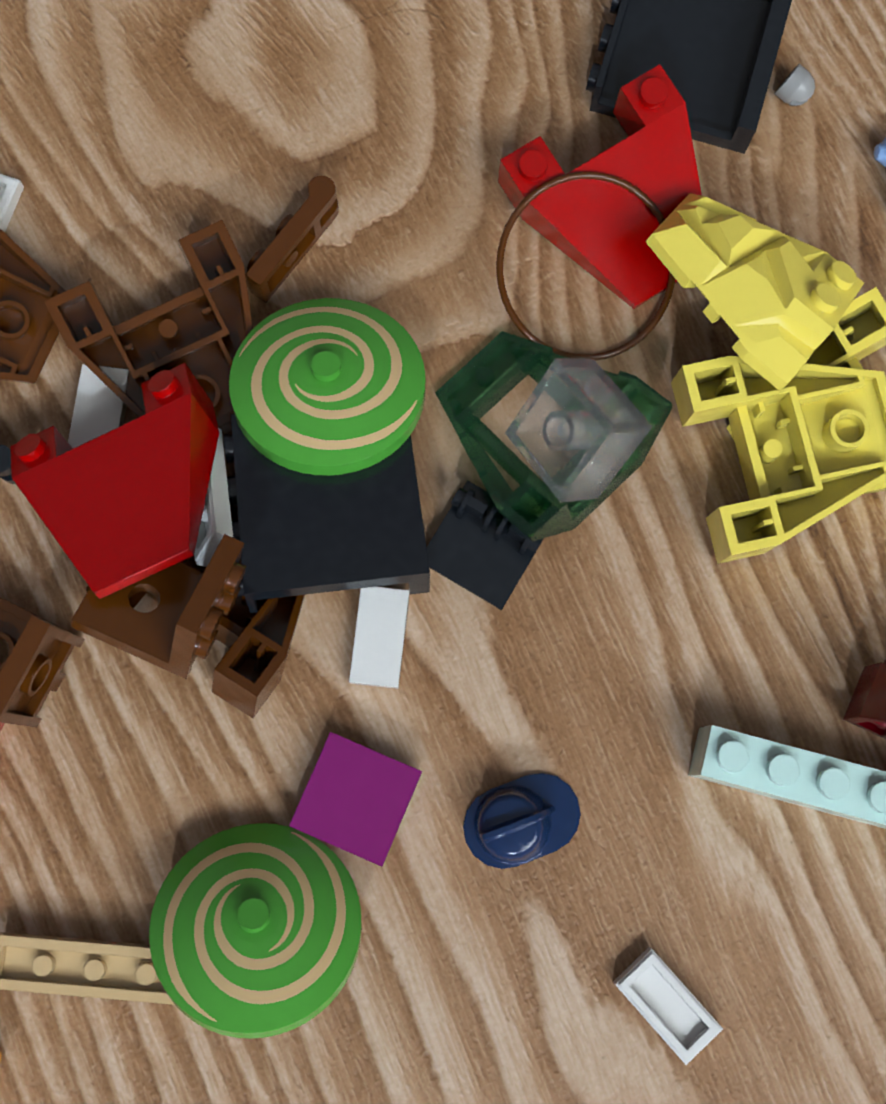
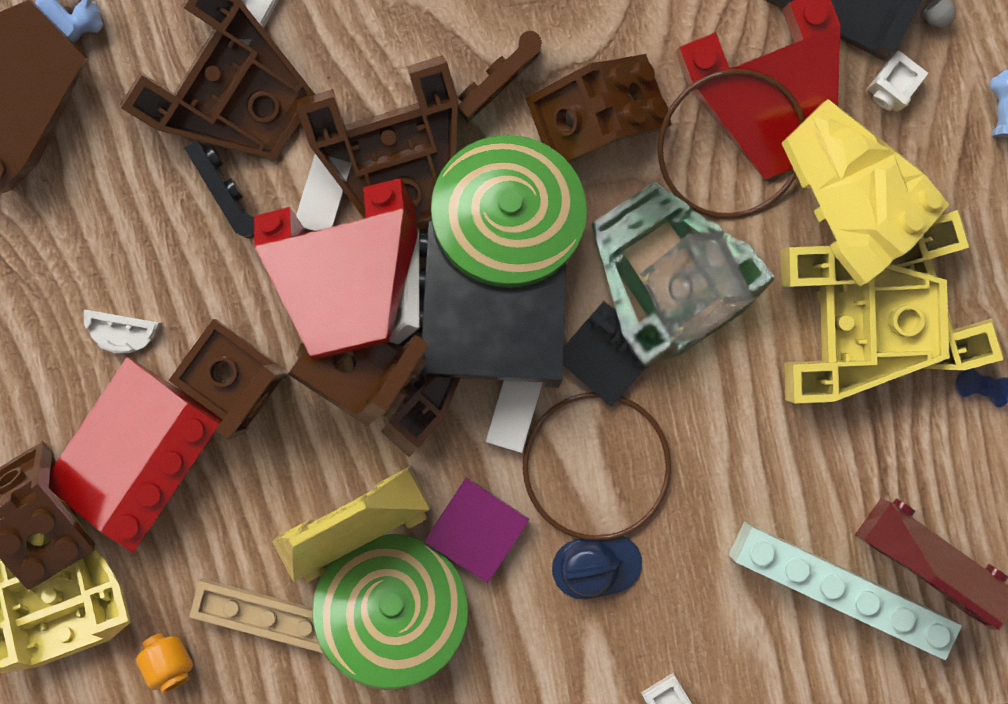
camera: 15 degrees right, 10 degrees up
none -> light yellow wedge [272,466,432,582]
none -> reddish brown piece [523,392,671,541]
none -> reddish brown bracket [526,54,672,163]
none -> white bracket [867,50,928,112]

